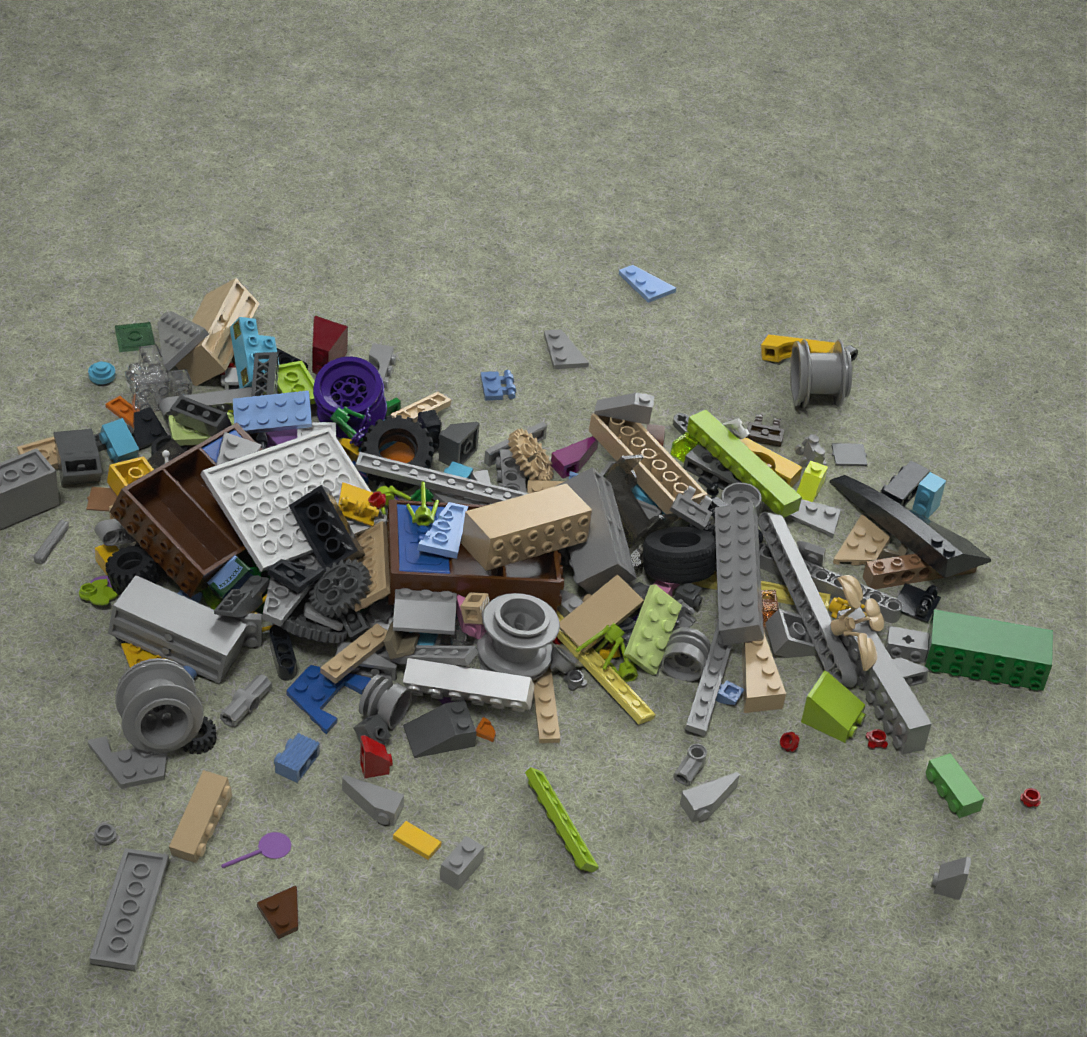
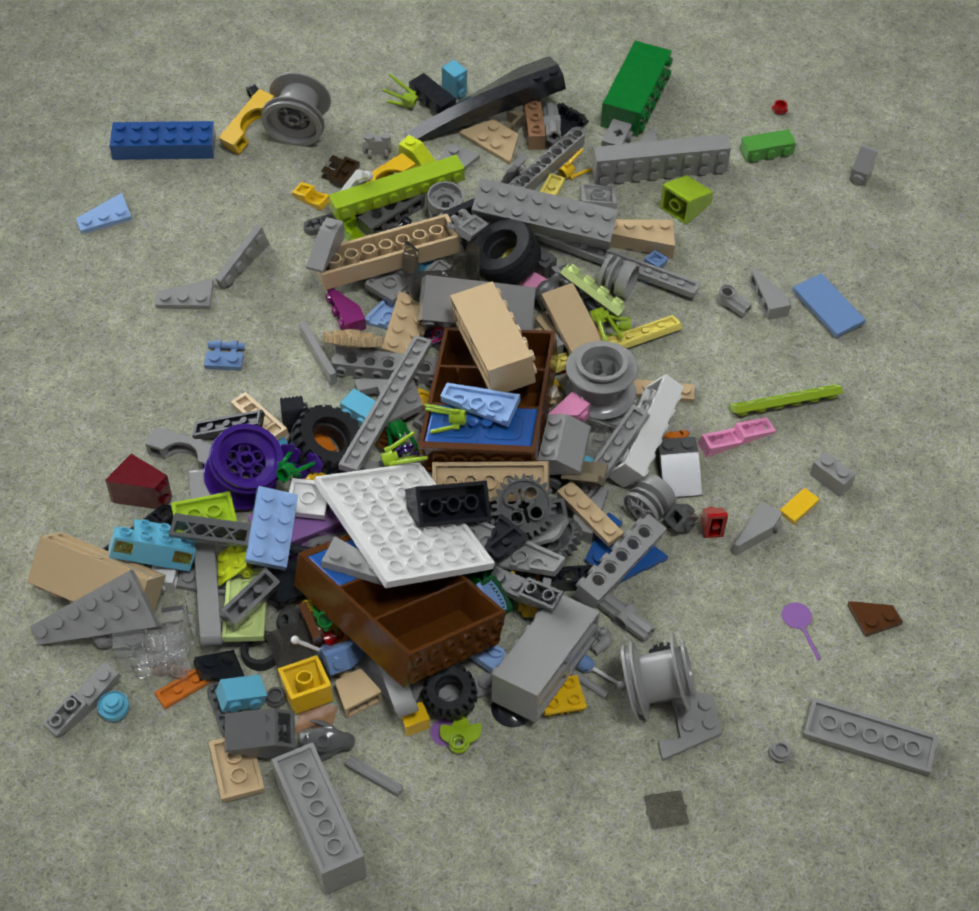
camera: 75 degrees left, 10 degrees up
clear green tile [114,322,155,353] -> none
tan wedge [169,770,232,863] -> none
medium blue brick [274,733,320,783] -> none
yellow hinge [338,482,379,526] -> none
red plate [368,491,386,509] -> none
dark grey slope [438,422,480,466] -> none
tan brick [460,593,490,624] -> none
light grey beam [758,512,857,688] -> none
red plate [780,732,800,752] -> none
tan plant [831,575,884,671] -> none
piece [832,443,868,466] -> none
red plate [866,729,888,749] -> none
none -> light grey slope [43,661,121,737]
none -> blue brick [109,121,216,160]
none -> black tile [192,409,265,440]
none -> light grey wing [215,224,270,289]
none -> yellow slope [291,182,329,211]
none -> dark grey animal [299,720,355,761]
none -> lime plant [382,74,418,108]
none -> light grey piece [543,103,561,143]
none -> light grey brick [574,514,667,609]
none -> light grey arm [591,626,611,656]
none -> clear smoke piece [644,790,689,830]
none -> bright pink slope [698,417,776,458]
none -> medium blue tile [792,273,866,338]

